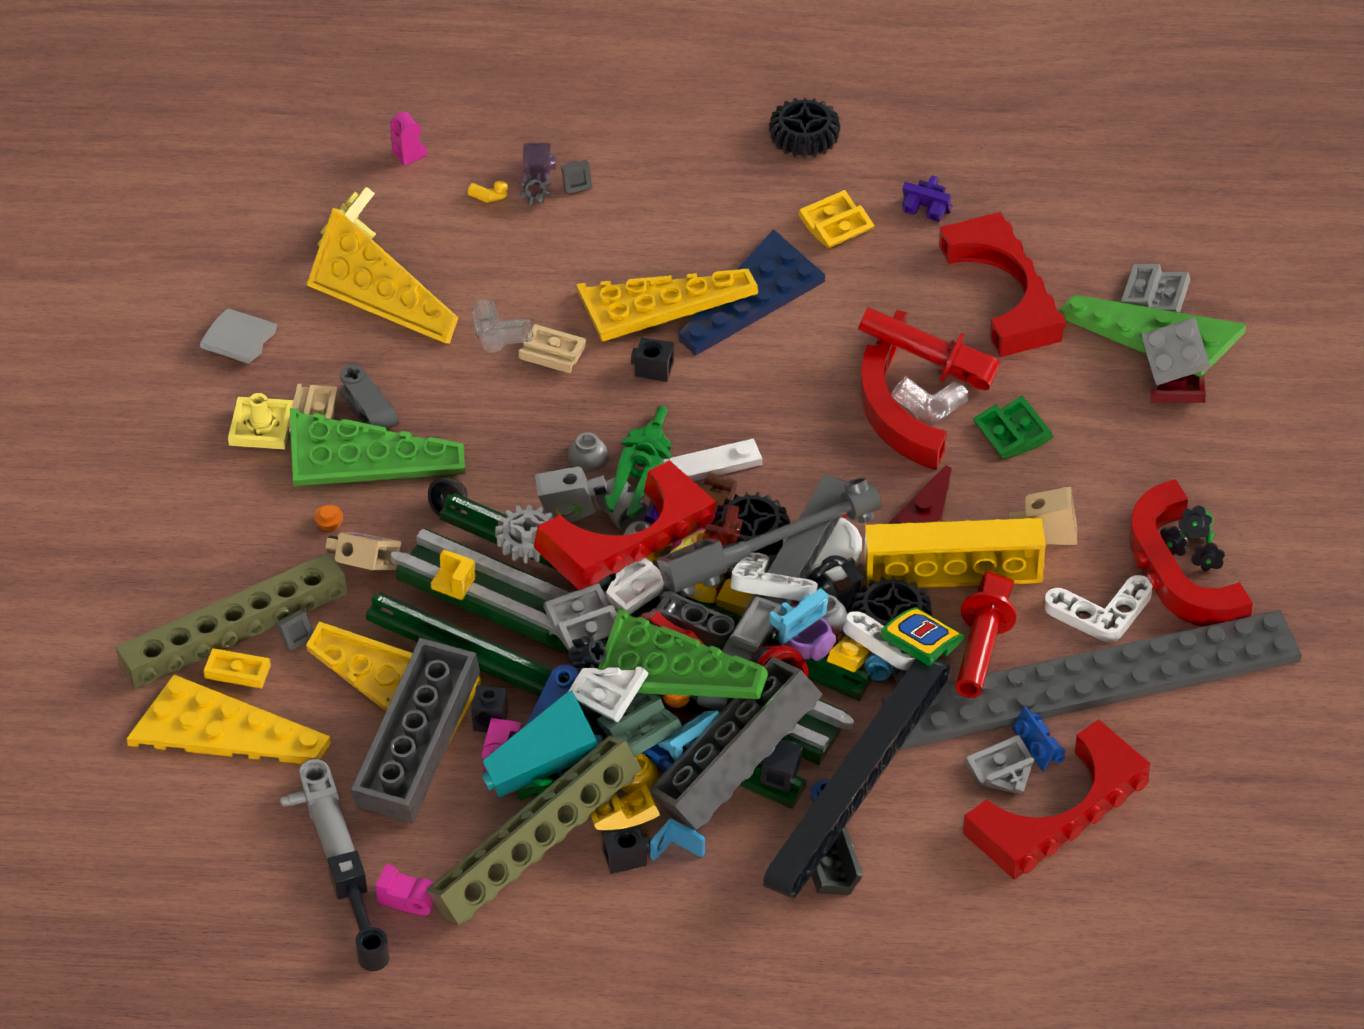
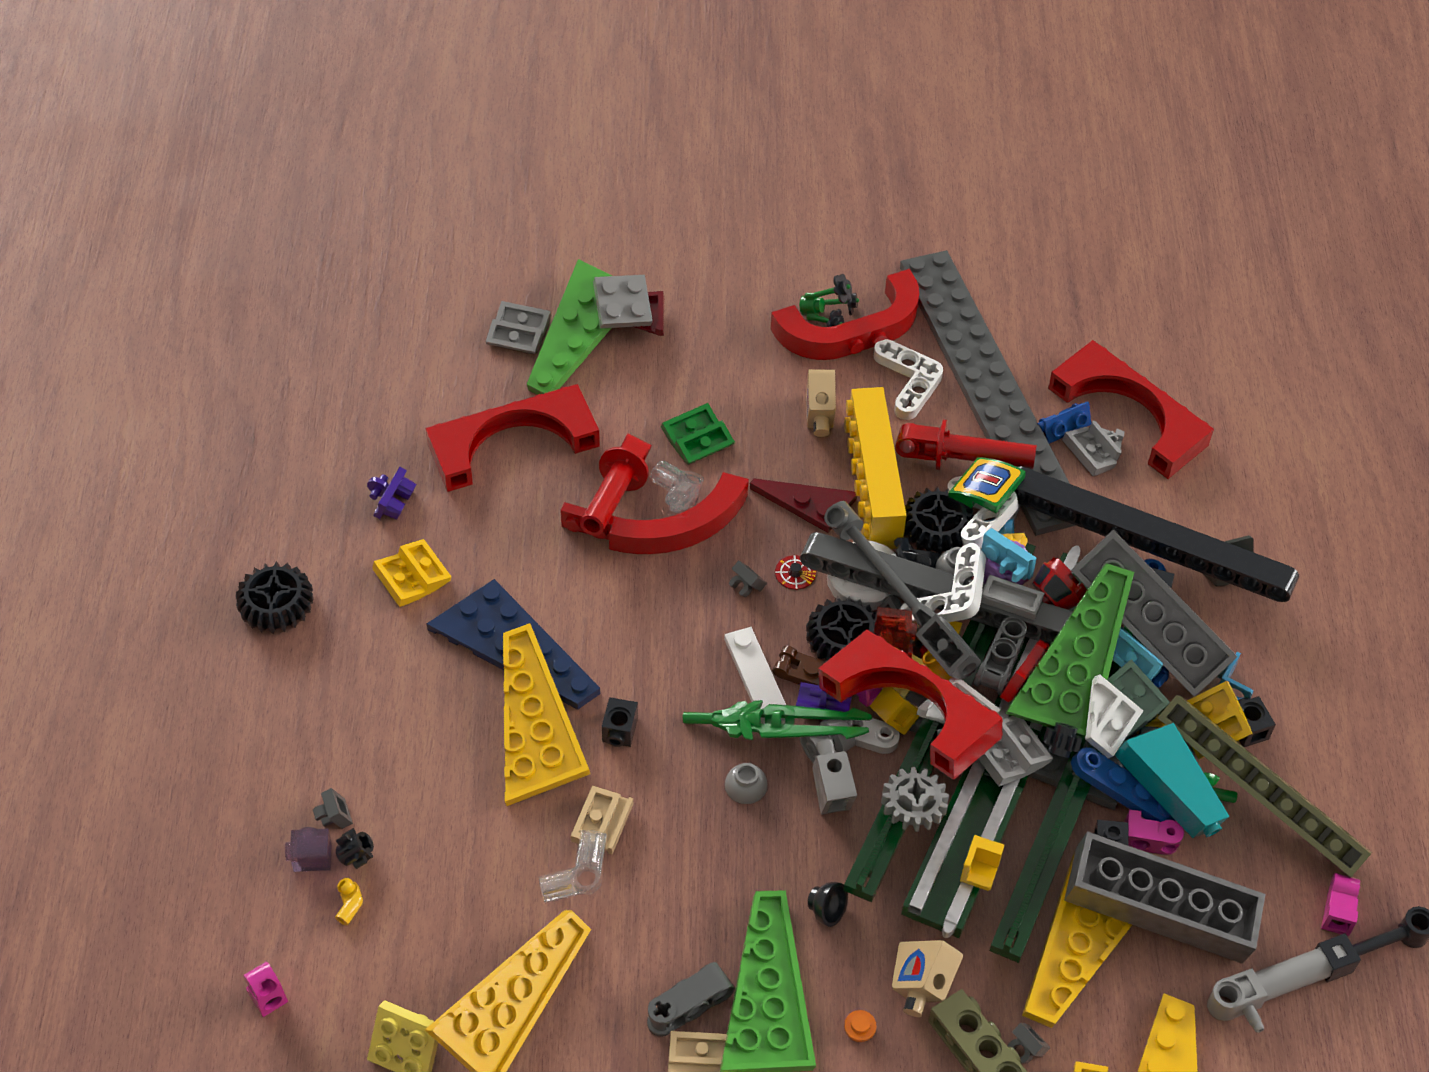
camera: 95 degrees left, 5 degrees up
none -> dark grey tile [729,560,767,597]

